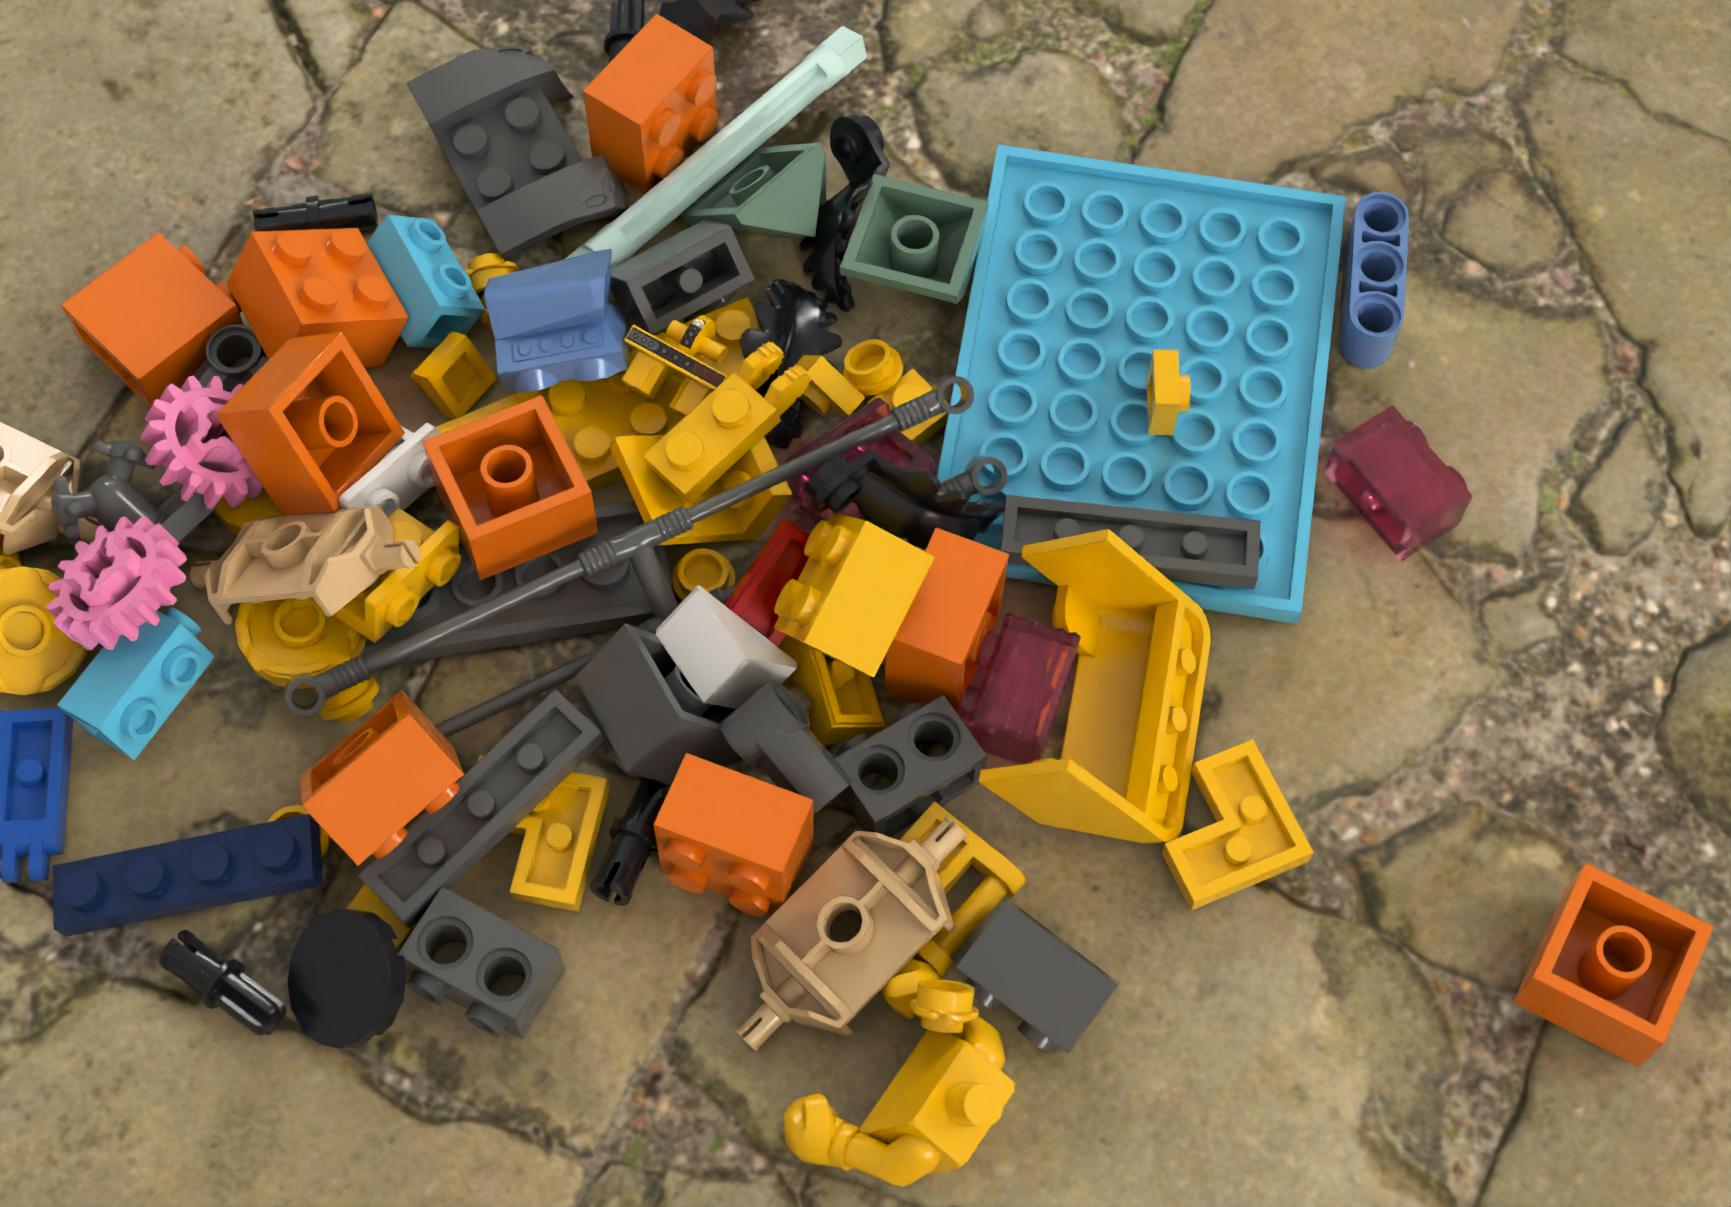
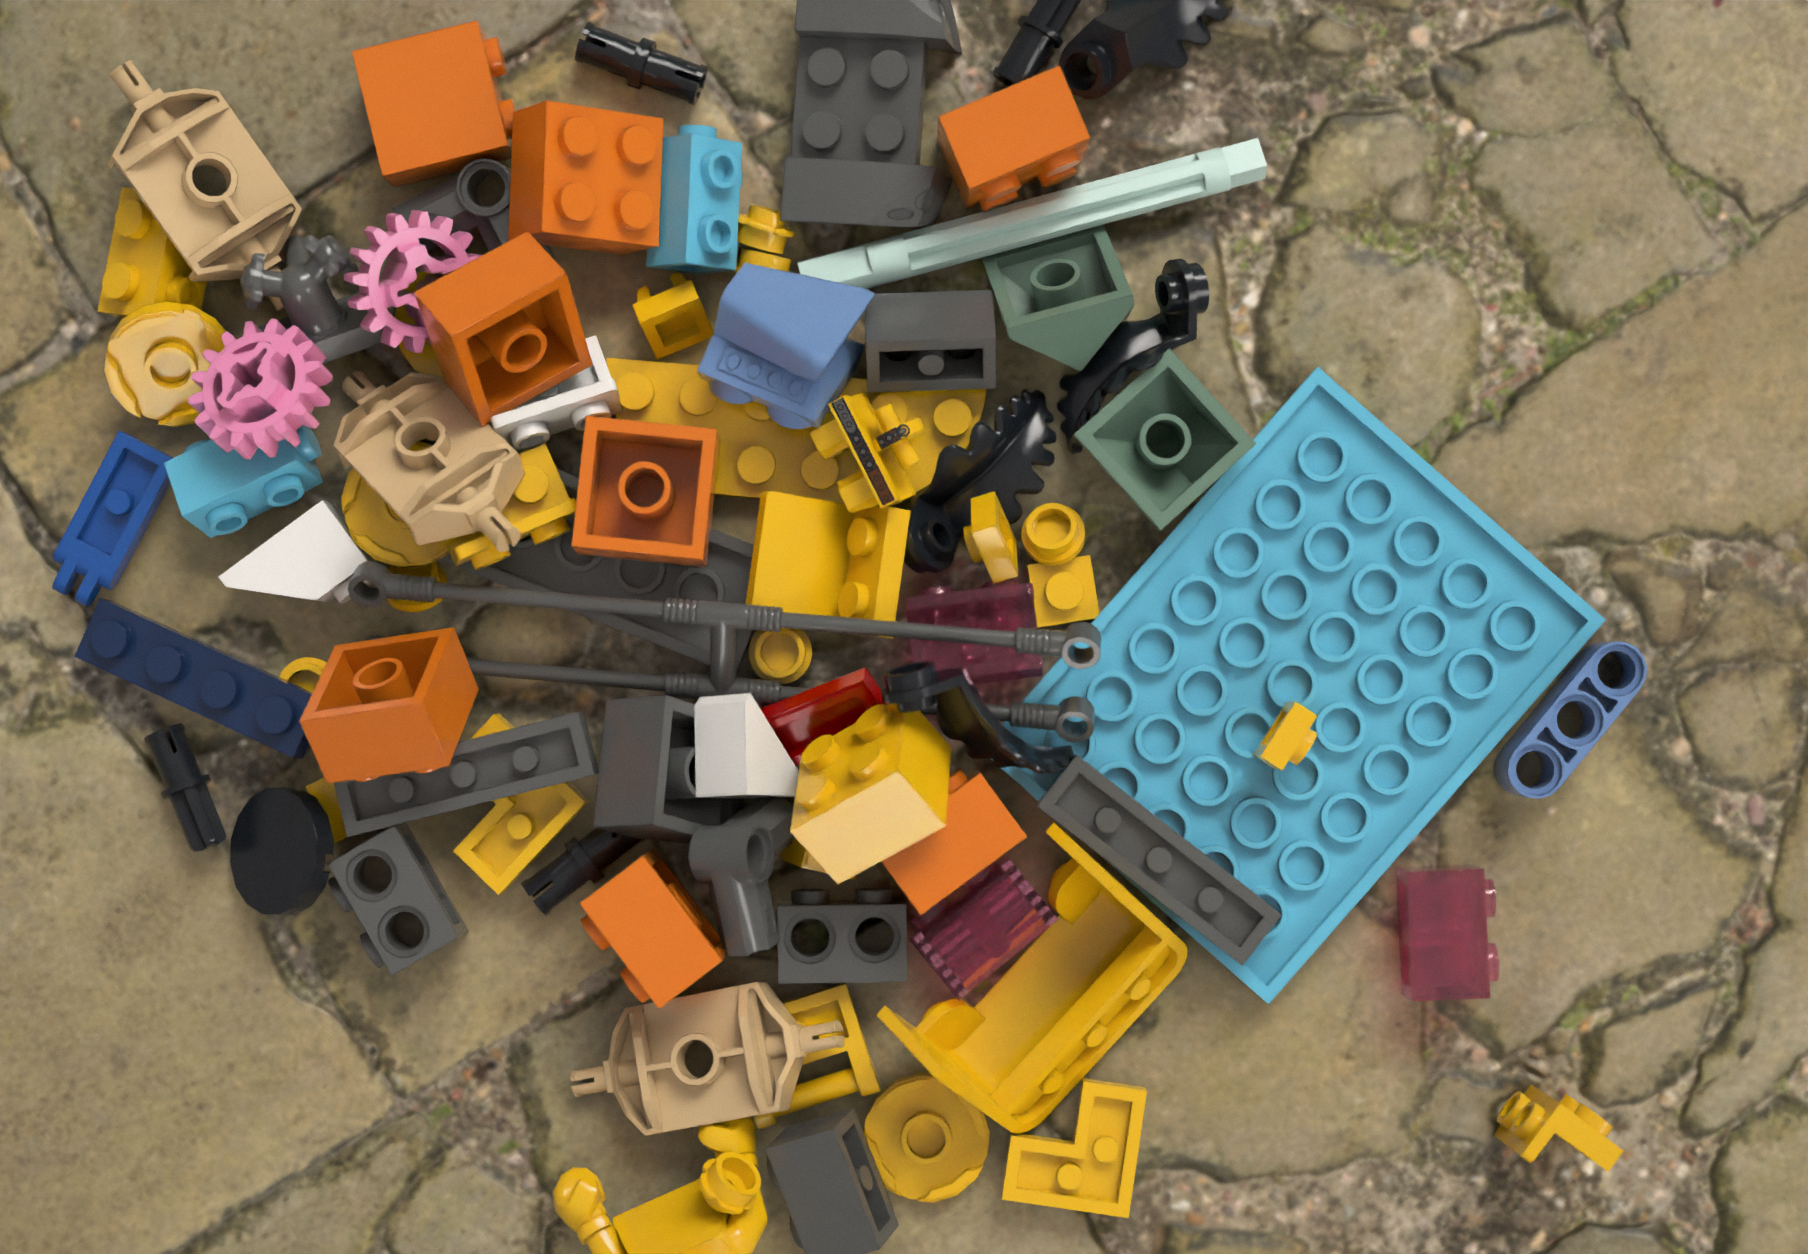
camera: 35 degrees right, 25 degrees up
yellow hinge [642,341,811,504] -> none
none -> white slope [219,500,378,604]
none -> yellow tile [864,1072,990,1203]
none -> yellow bracket [1494,1084,1624,1172]

